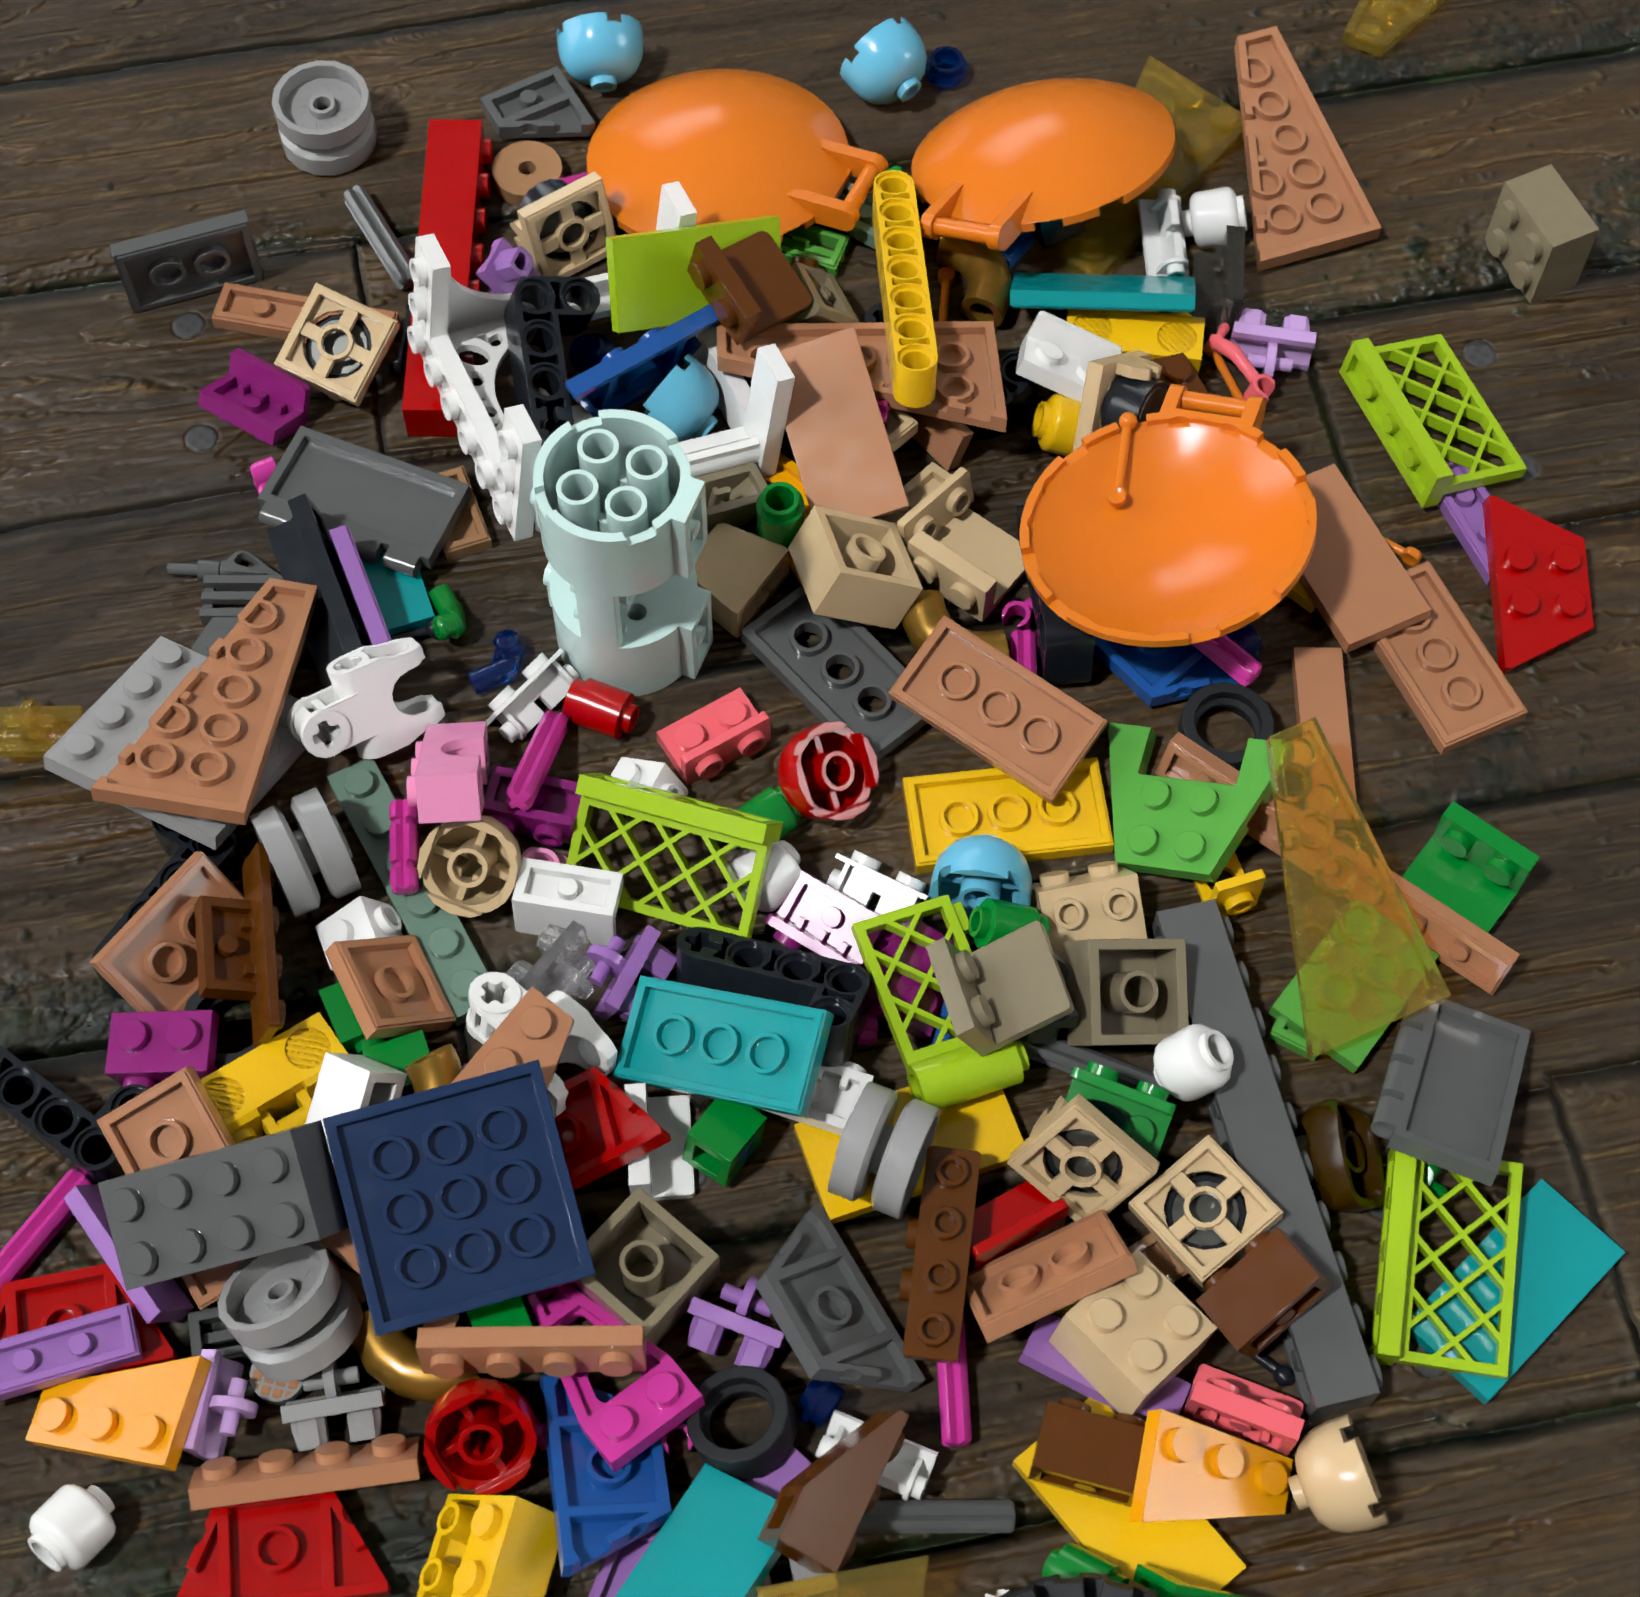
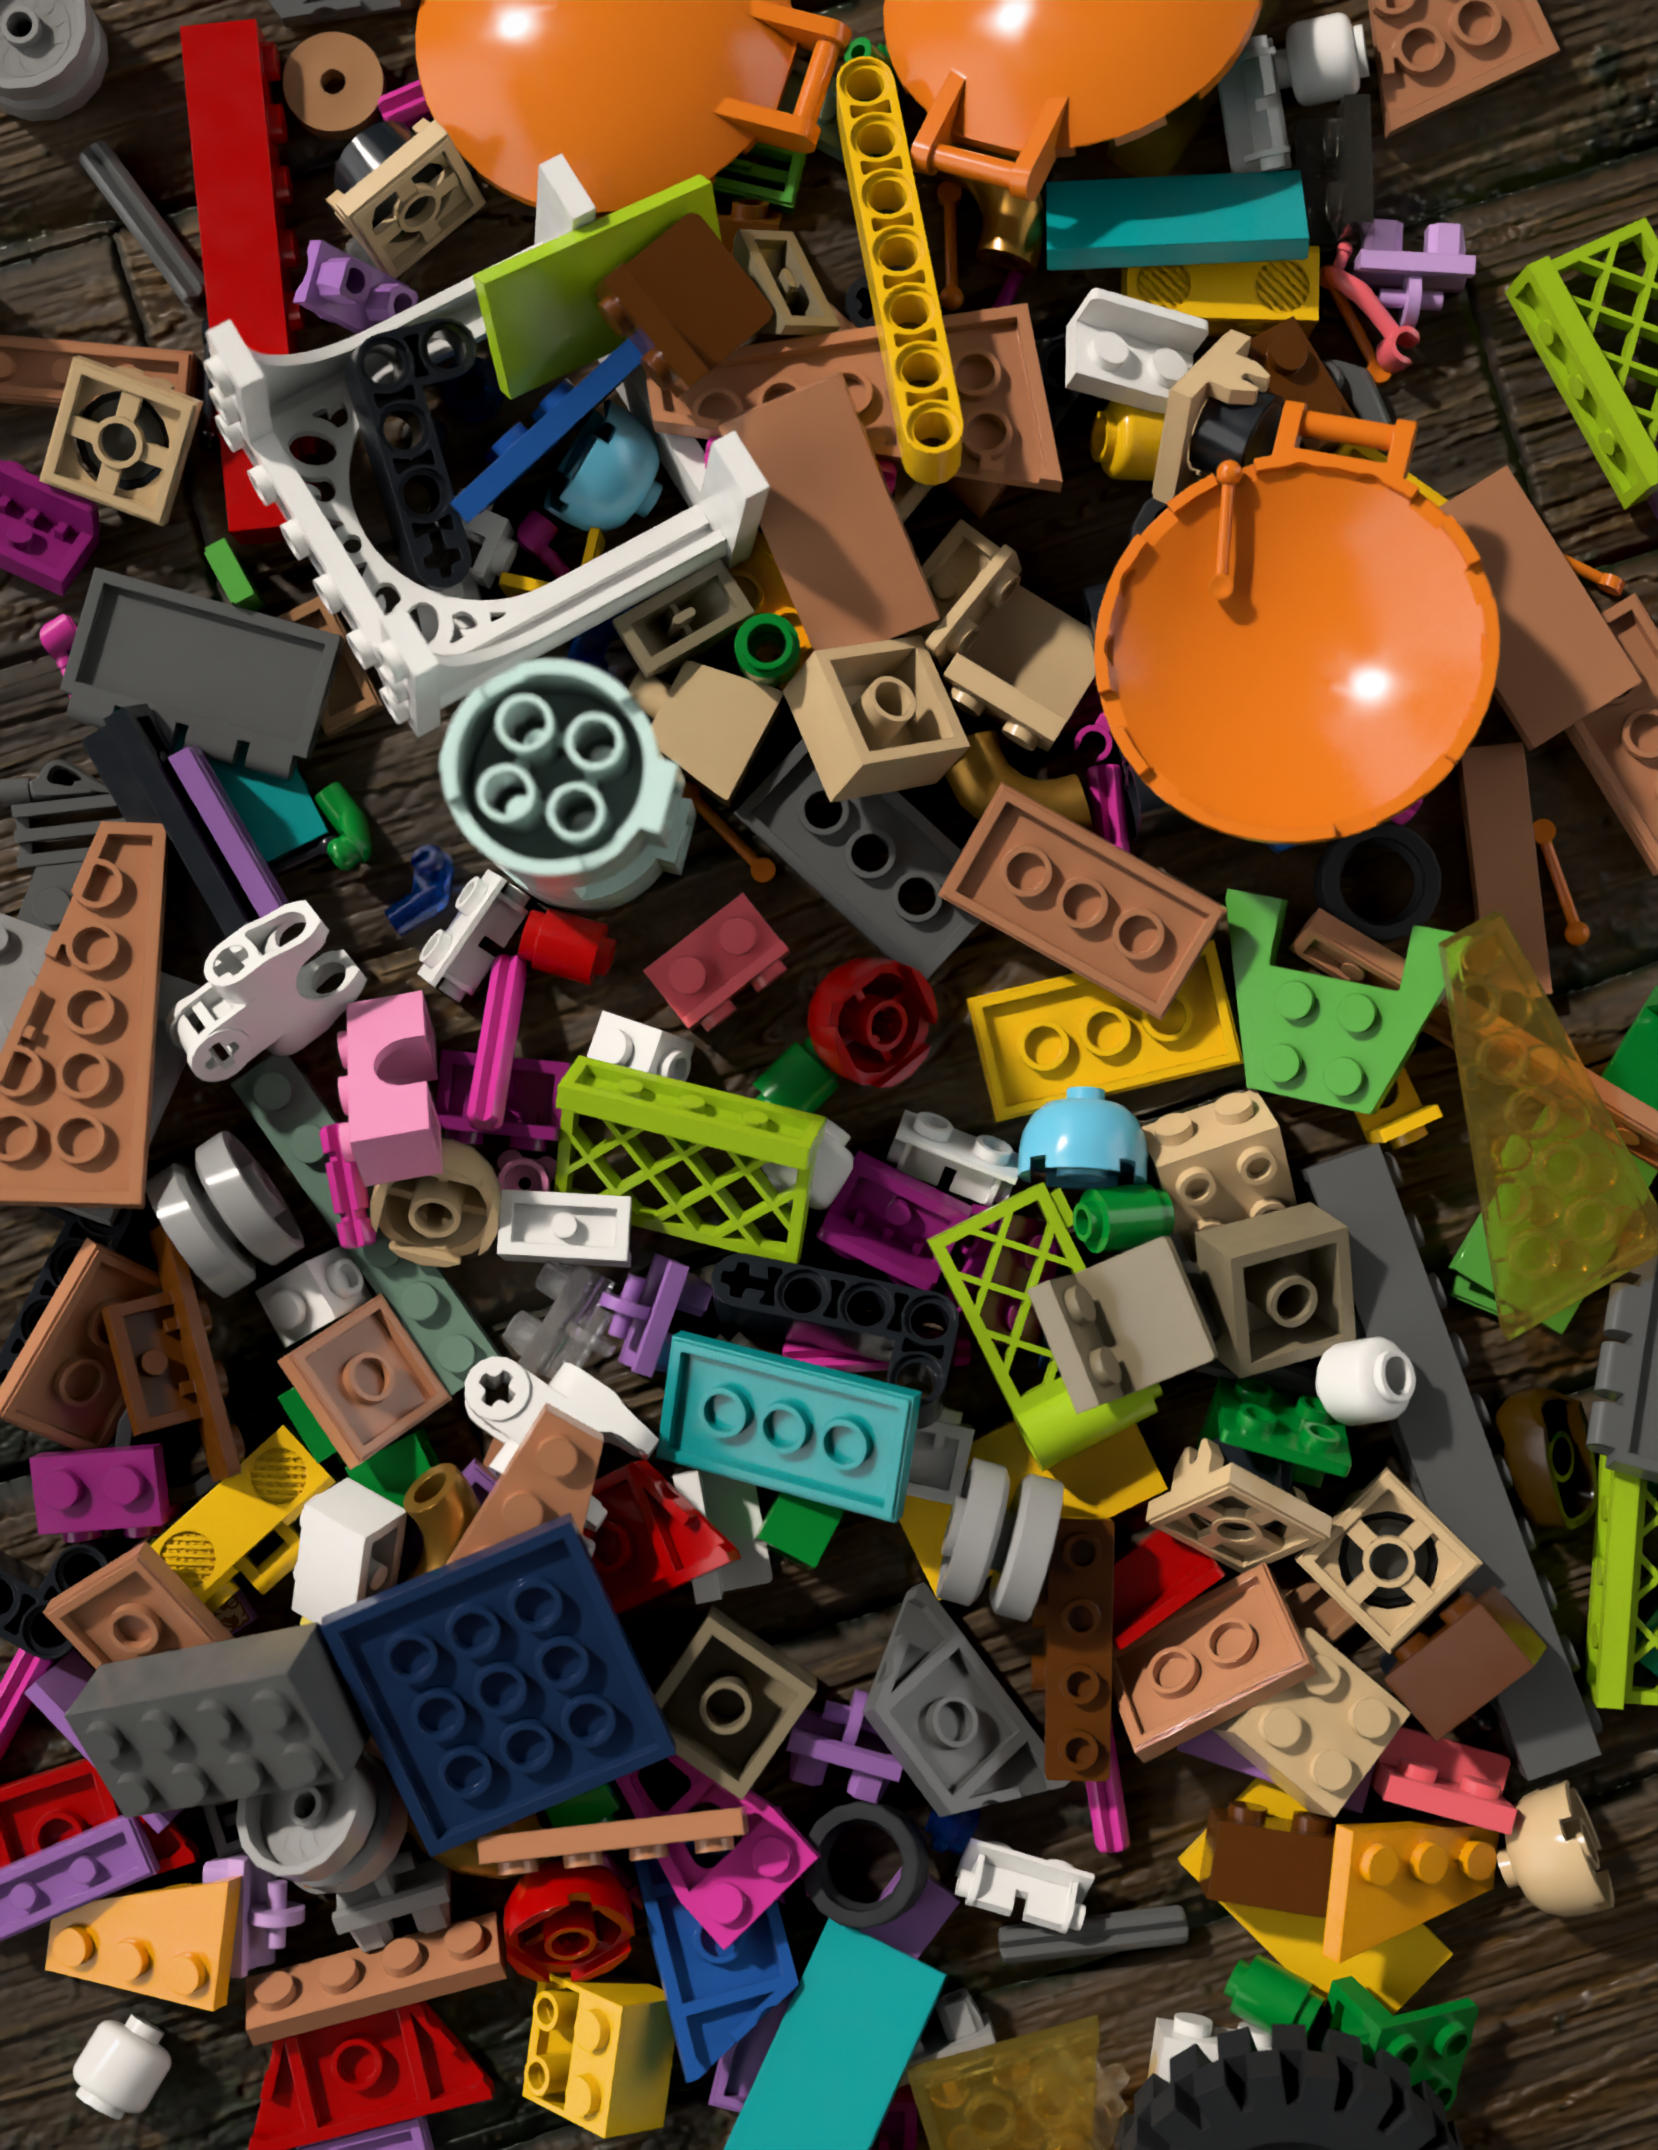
camera: 10 degrees left, 25 degrees up
reddish brown slope [757,1410,909,1573] -> none
none -> bright green tile [204,537,267,612]
none -> orange hinge [681,781,776,883]
none -> orange hinge [1533,819,1590,946]

